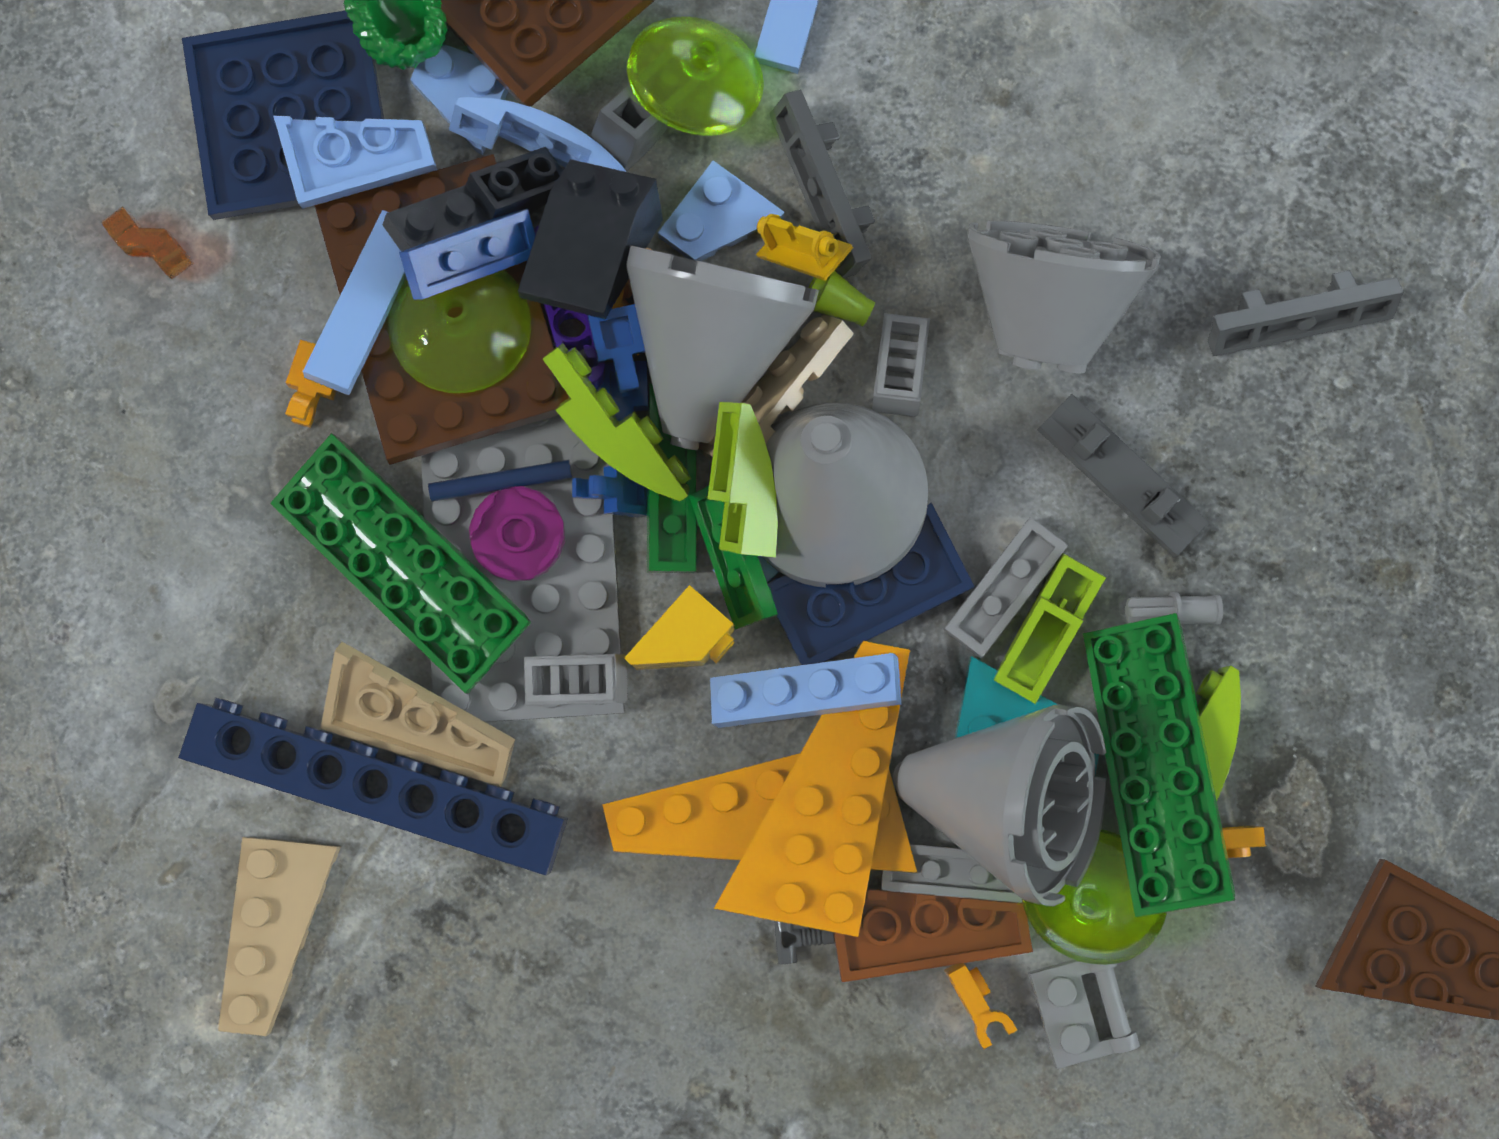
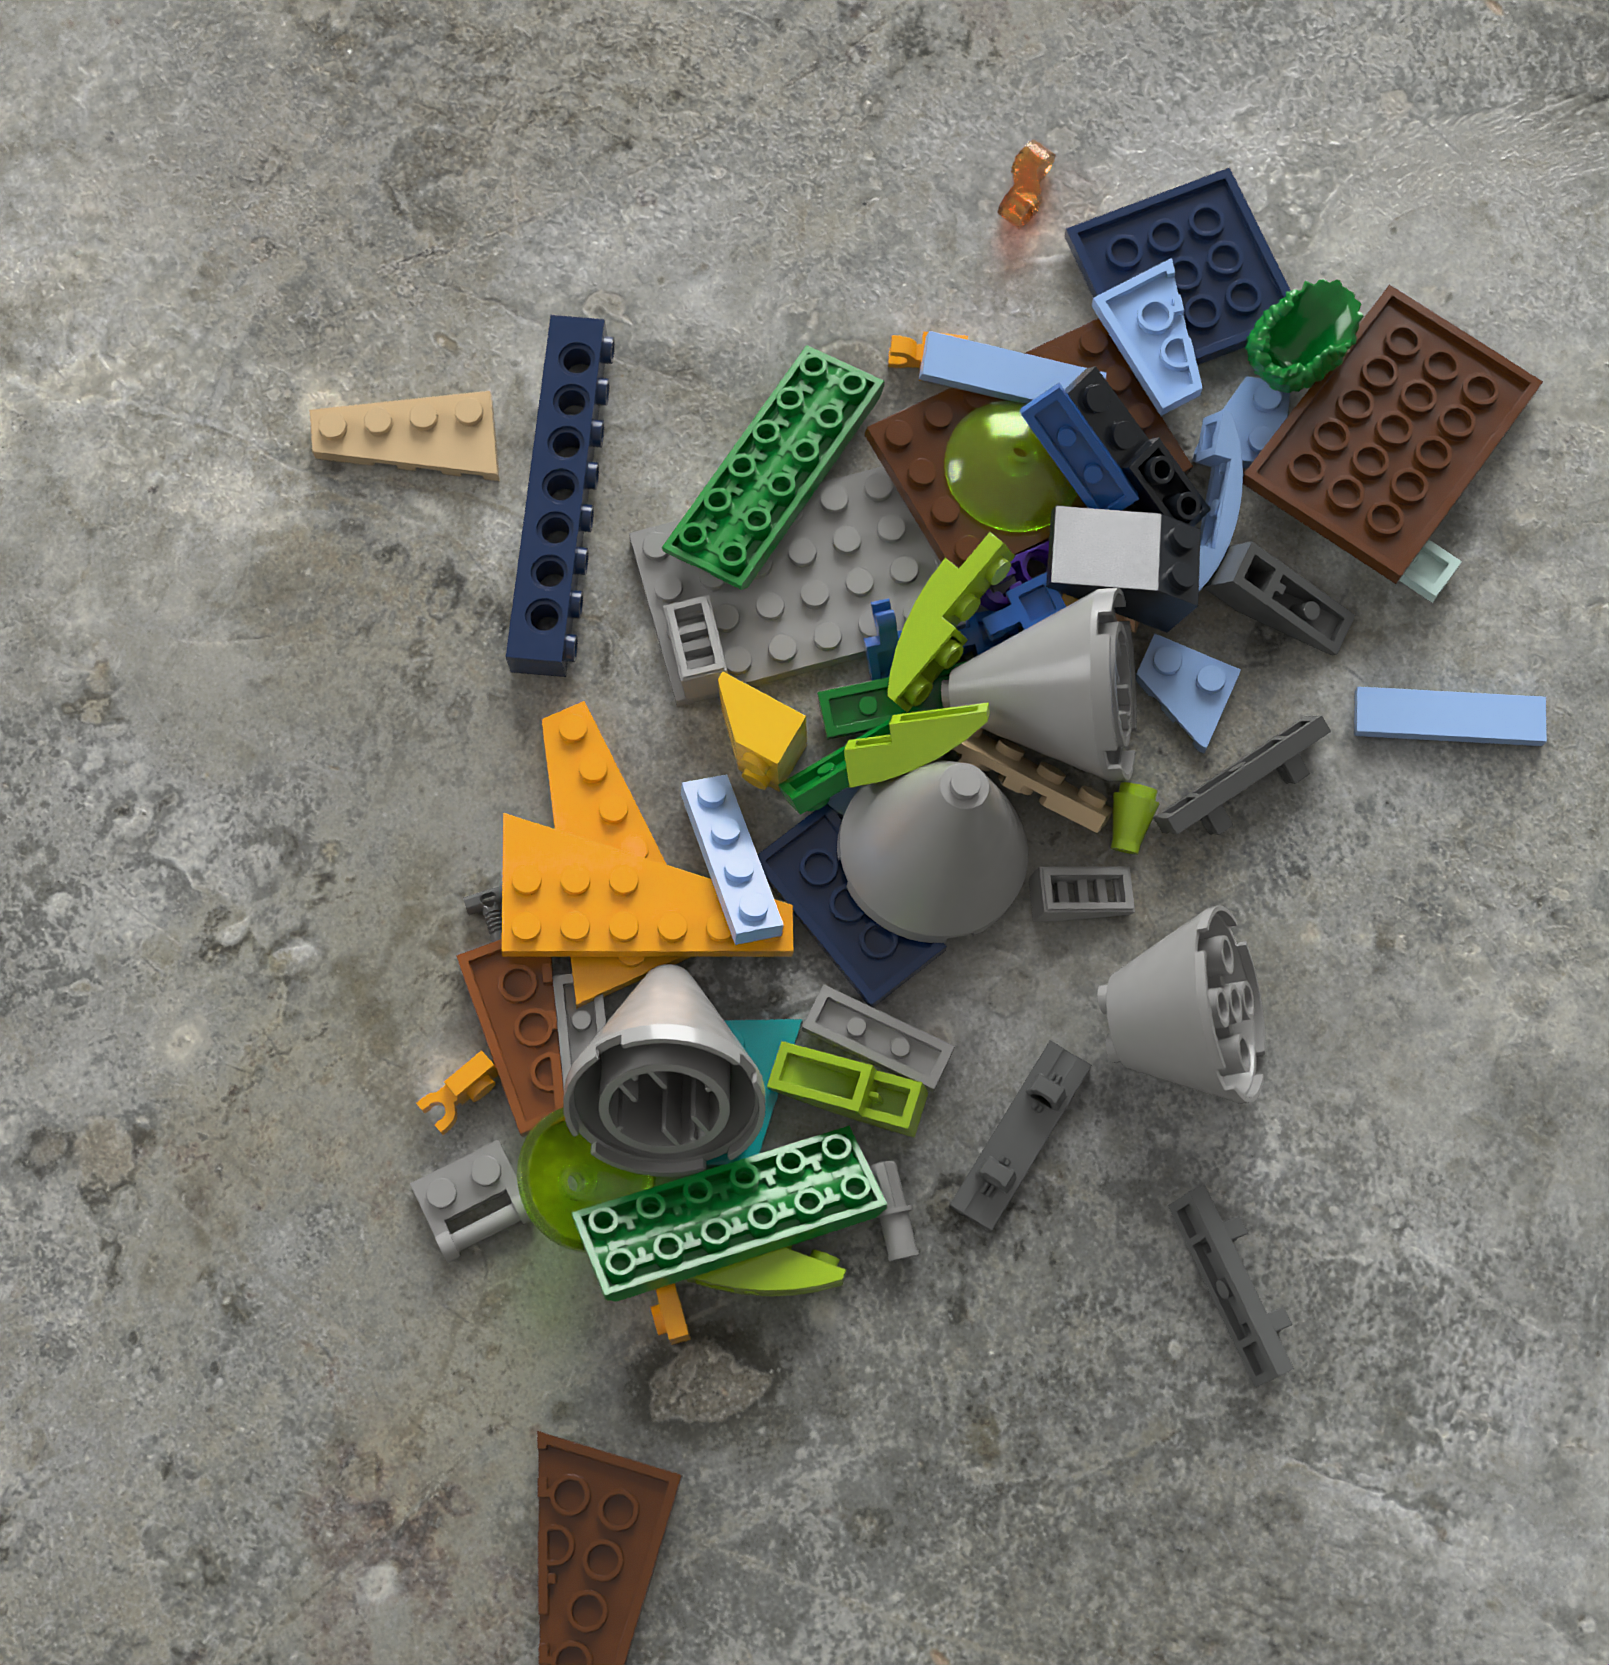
camera: 80 degrees right, 10 degrees down
tan wing [320,641,515,787] -> none
dark blue bar [428,459,573,502] -> none
magenta tile [469,486,565,582] -> none
clear neon green dish [627,16,764,136] -> none
yellow hinge [756,214,853,281] -> none

